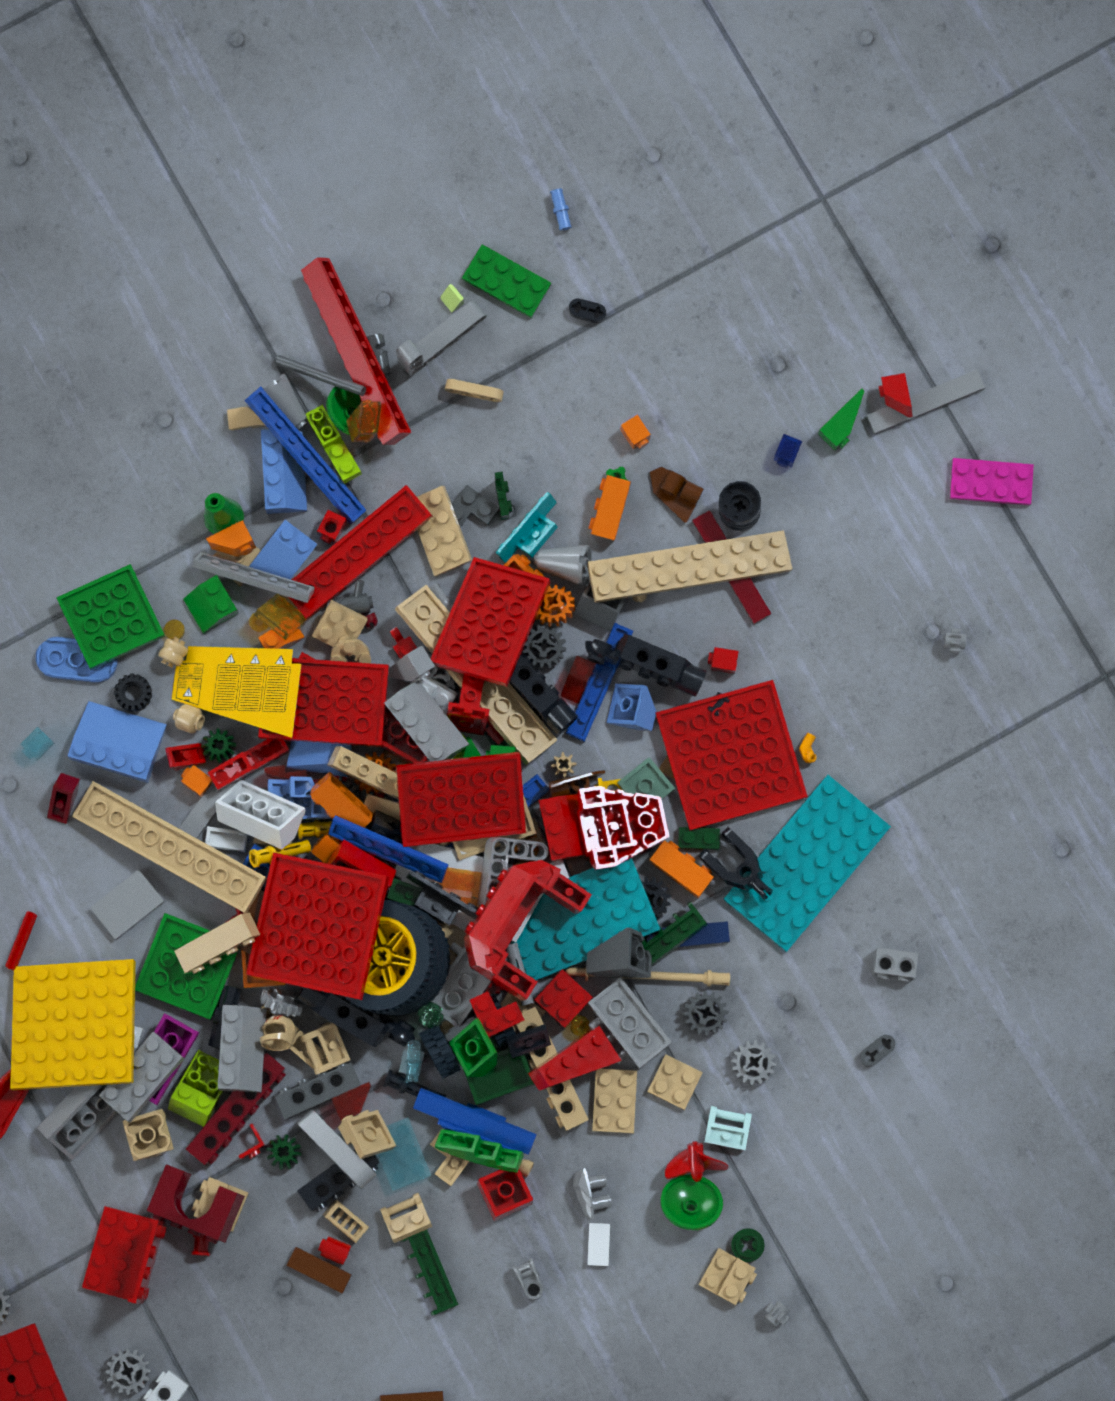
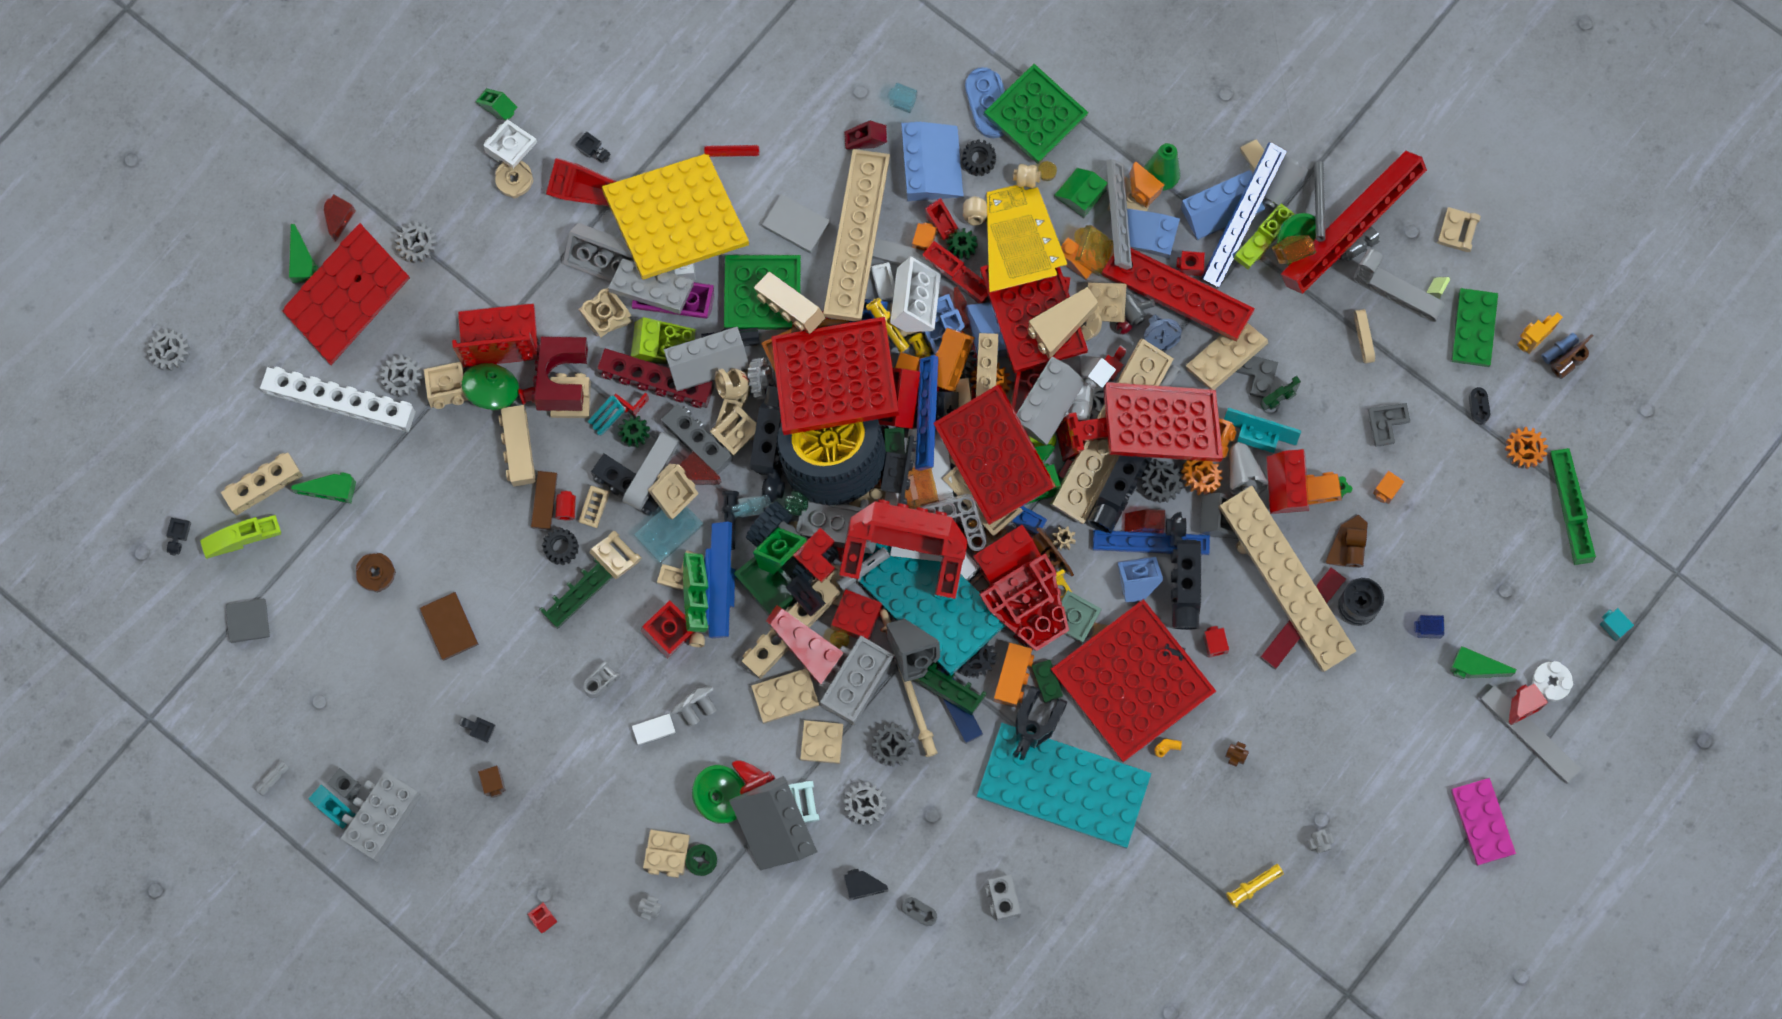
camera: 75 degrees right, 5 degrees down
none -> tan plate [424,362,468,409]
none -> green dish [461,363,519,410]
none -> tan brick [499,405,536,487]
none -> black tyre [542,528,579,565]
none -> teal tile [587,396,626,436]
none -> dark grey slope [729,776,817,870]
none -> black slope [844,869,889,901]
none -> tan slope [1027,287,1098,358]
none -> sand blue tile [1144,314,1182,351]
none -> reddish brown gear [1225,741,1249,767]
none -> yellow pin [1226,864,1284,908]
none -> red slope [1266,449,1309,514]
none -> dark grey plate [1368,403,1410,447]
none -> tan plate [1437,207,1481,252]
none -> orange gear [1505,427,1548,469]
none -> light orange plate [1517,312,1563,354]
none -> white plate [1532,661,1573,701]
none -> green slope [1550,448,1596,565]
none -> reddish brown panel [1551,334,1593,379]
none -> teal brick [1600,608,1634,642]

